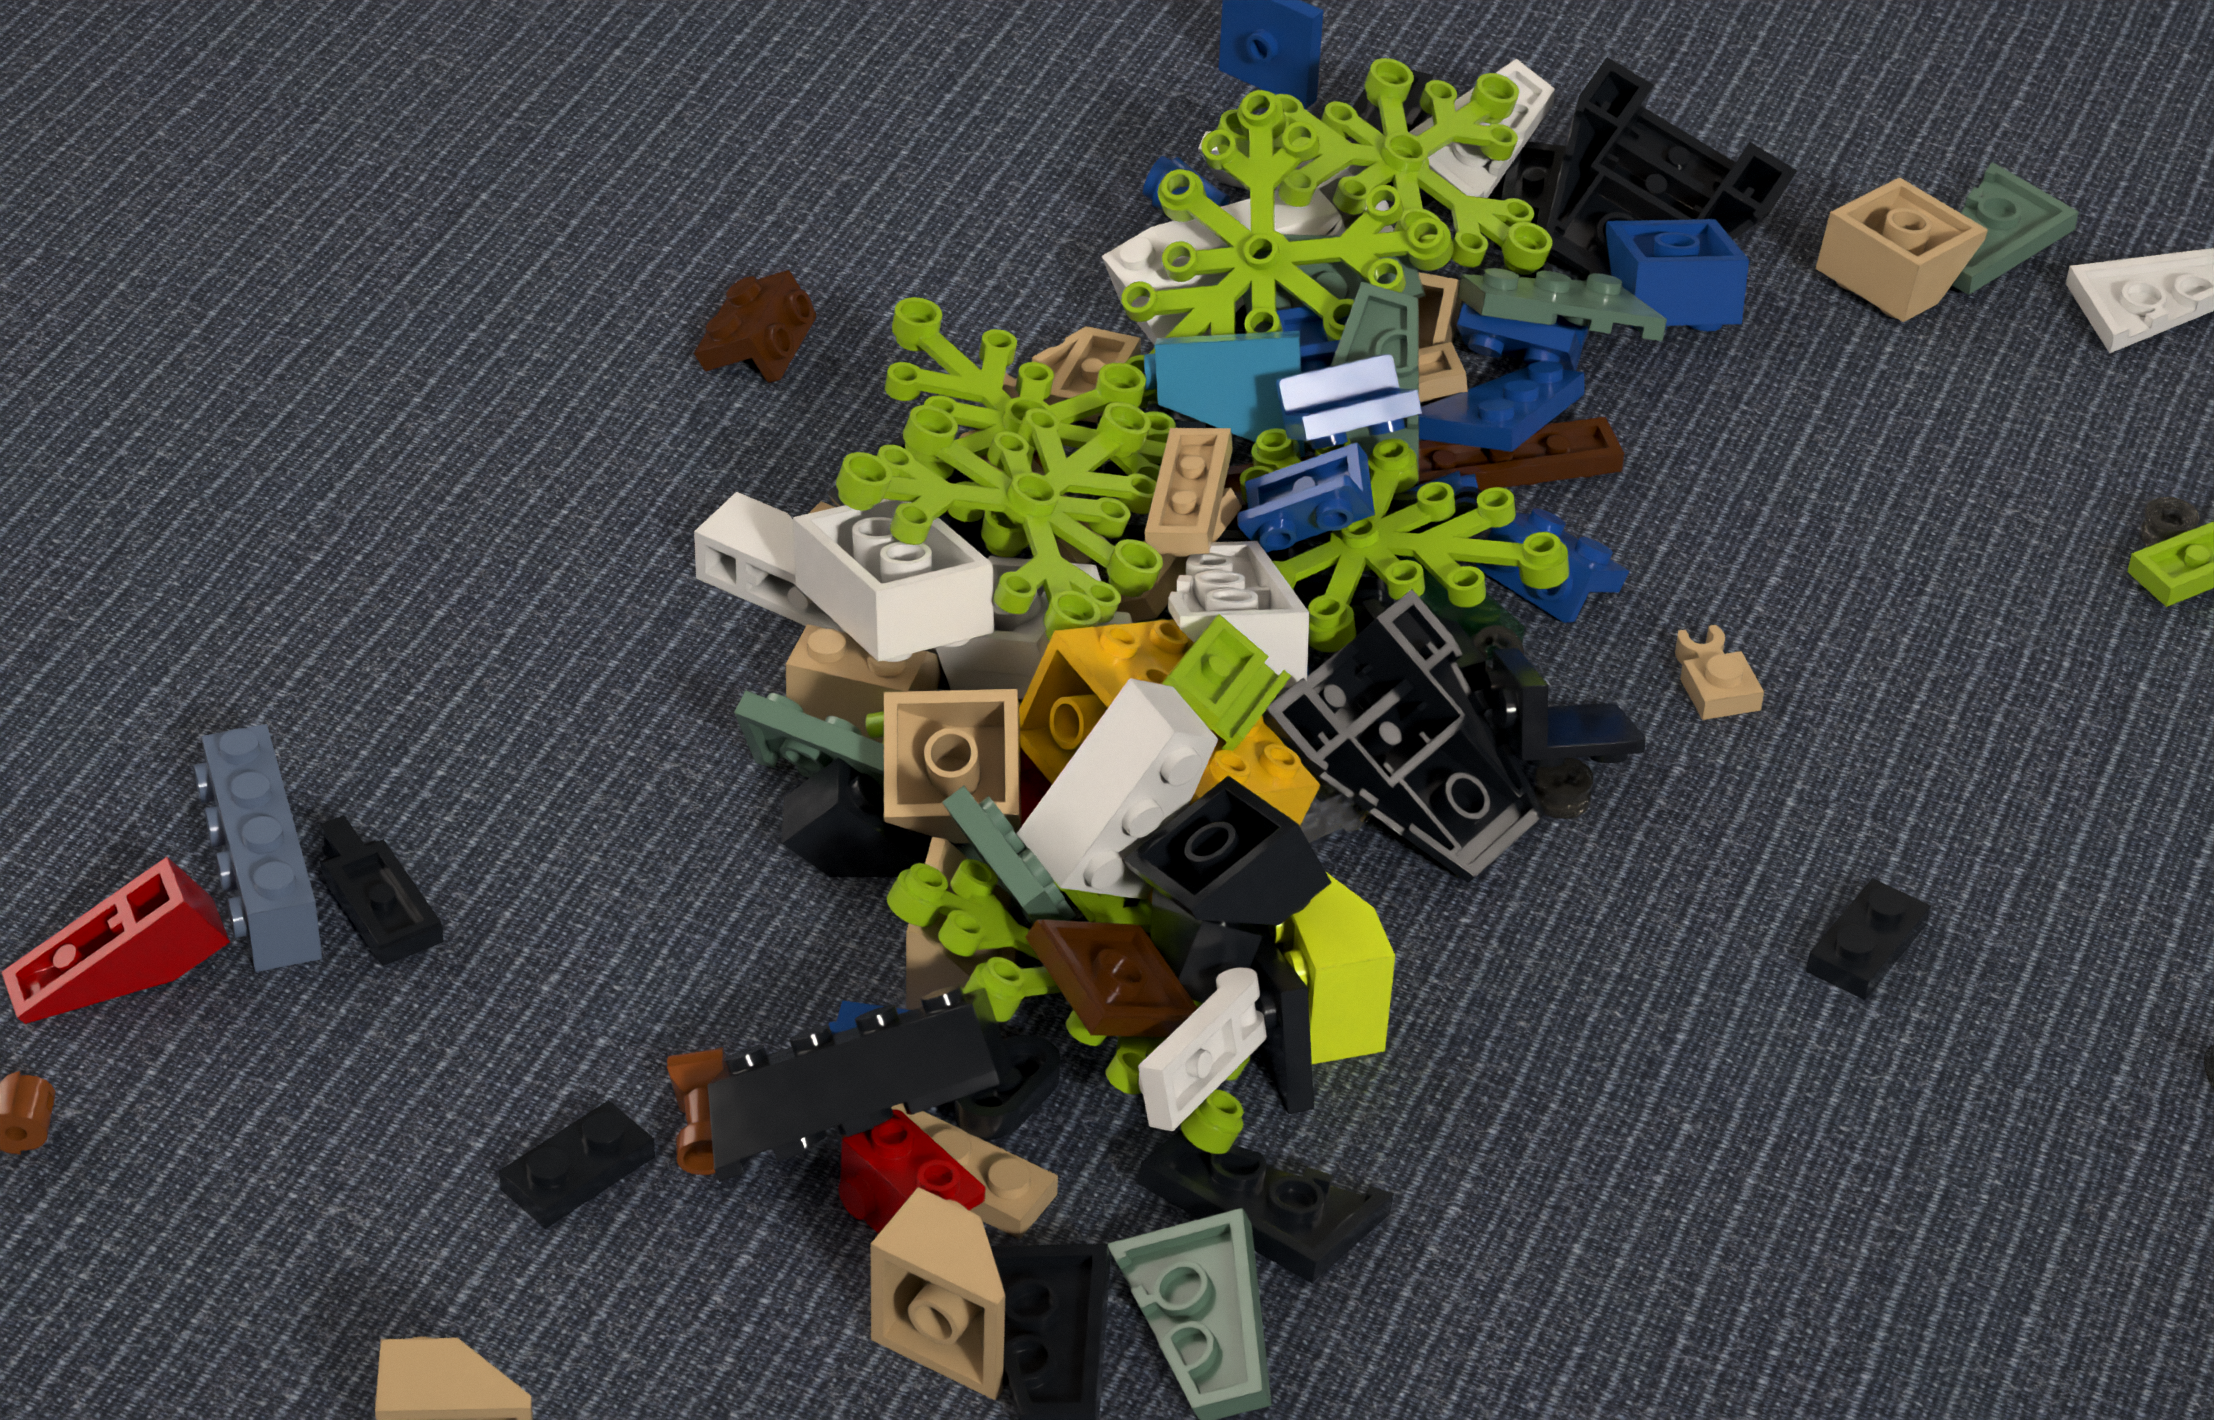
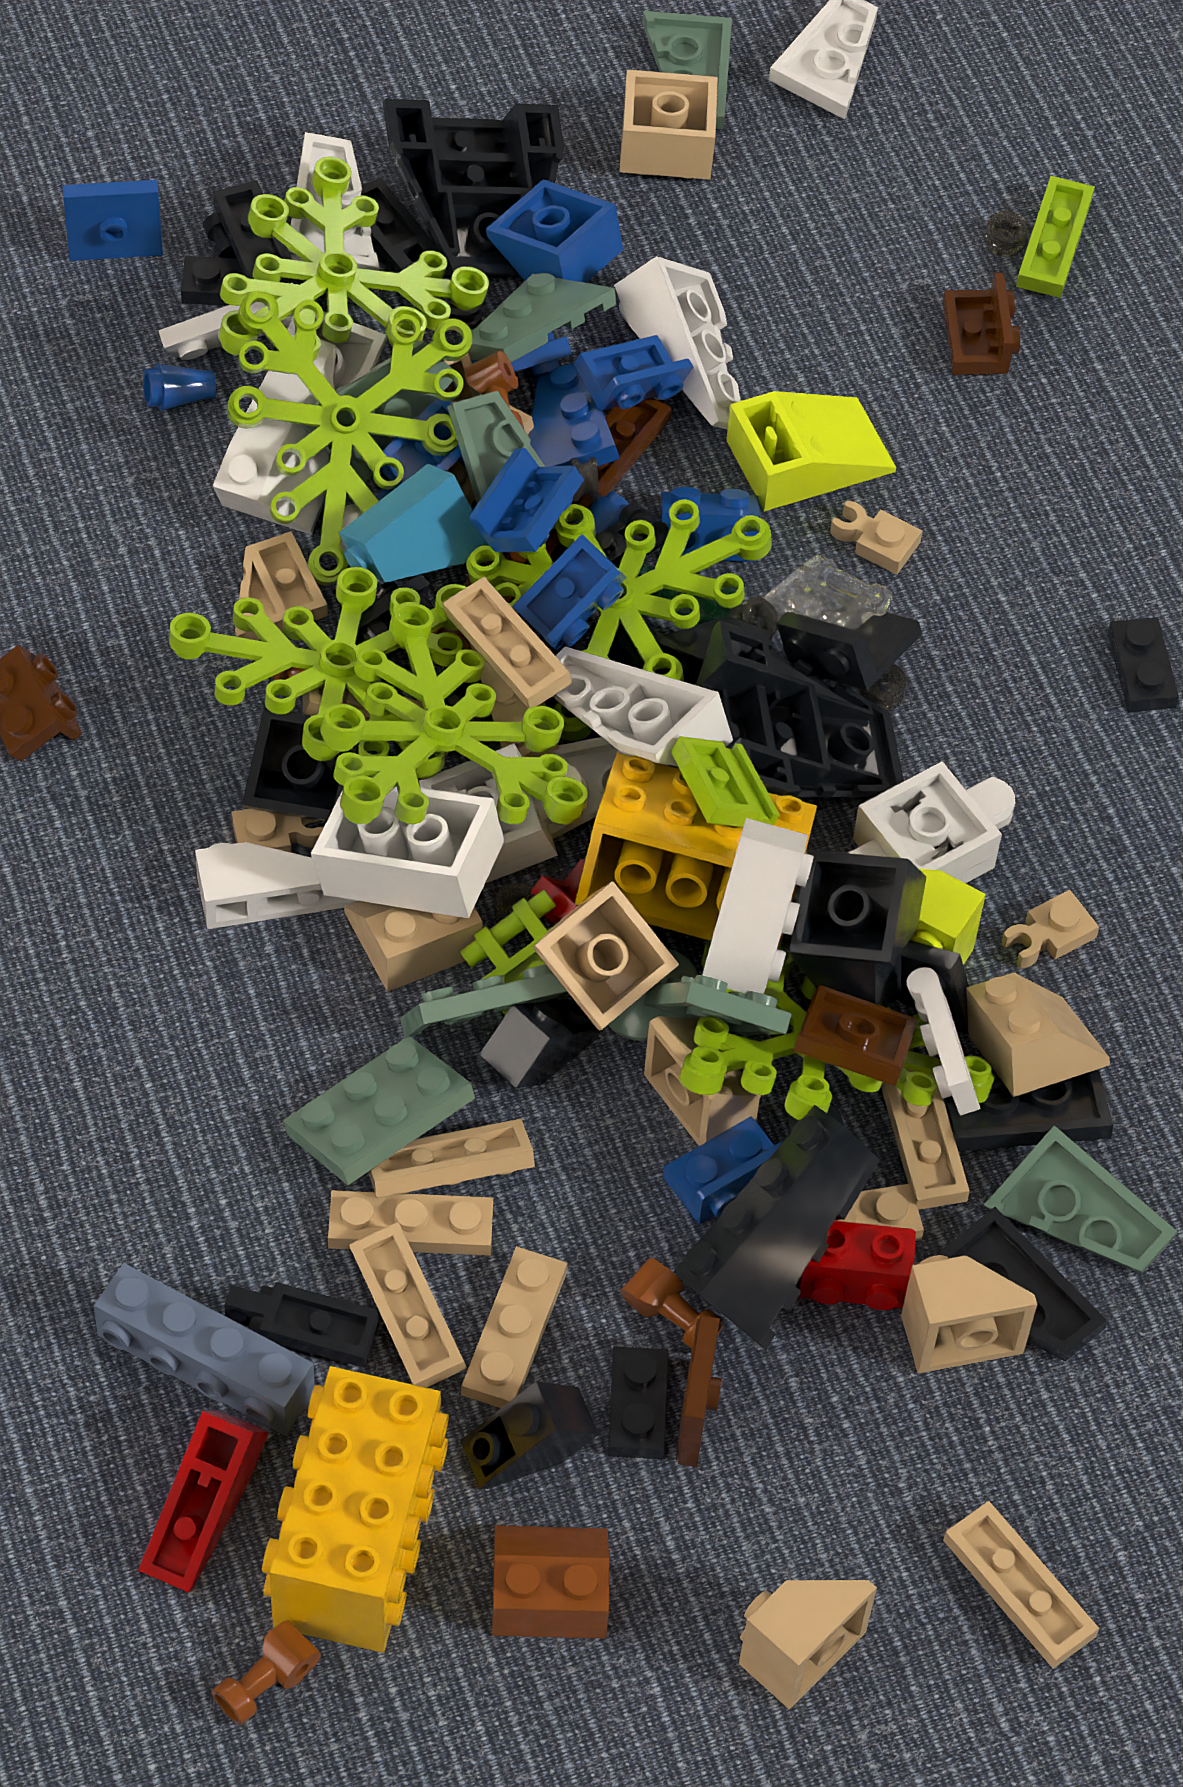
camera: 45 degrees left, 15 degrees up
none -> yellow brick [262,1366,449,1653]
none -> sand green plate [283,1036,475,1185]
none -> tan plate [328,1190,493,1256]
none -> tan plate [349,1222,467,1388]
none -> tan plate [368,1119,535,1198]
none -> black slope [460,1381,599,1489]
none -> tan plate [461,1246,567,1408]
none -> dark orange leg [465,351,524,429]
none -> dark orange slope [492,1525,609,1639]
none -> clear smoke bush [570,457,598,501]
none -> blue bracket [574,335,694,411]
none -> white wedge [614,256,741,430]
none -> reddish brown plate [676,1315,722,1467]
none -> neon yellow slope [726,391,896,512]
none -> clear plate [760,554,893,630]
none -> white brick [848,762,1015,883]
none -> tan plate [881,1054,970,1210]
none -> reddish brown bracket [943,273,1020,375]
none -> tan slope [966,973,1110,1097]
none -> tan plate [1001,890,1099,968]

